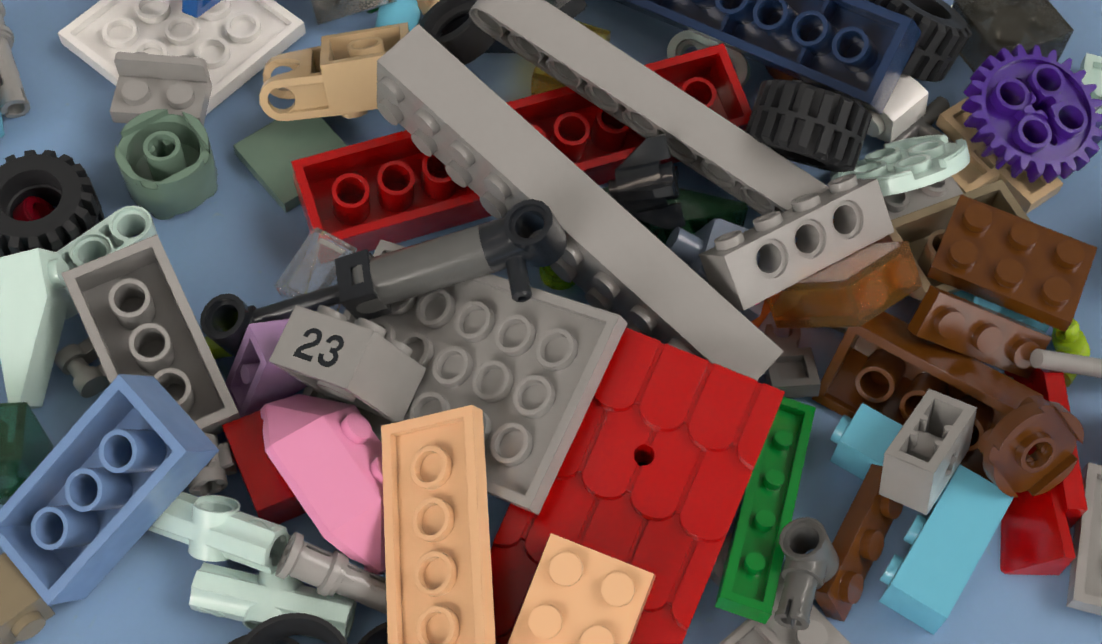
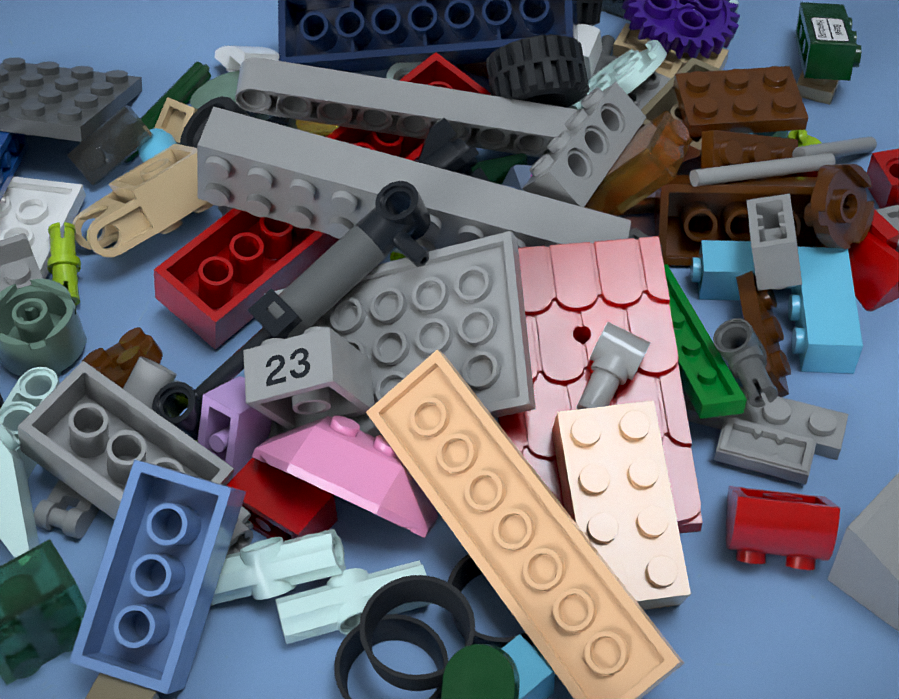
camera: 25 degrees left, 10 degrees down
sand green tile [233,117,347,213] -> none
clear slope [275,227,357,312] -> none
light grey pin [275,532,387,615] -> none
none -> lime pin [47,222,81,306]
none -> reddish brown plate [82,327,163,389]
none -> light grey pin [123,356,181,409]
none -> light grey pin [577,322,651,410]
none -> light grey bar [690,153,835,187]

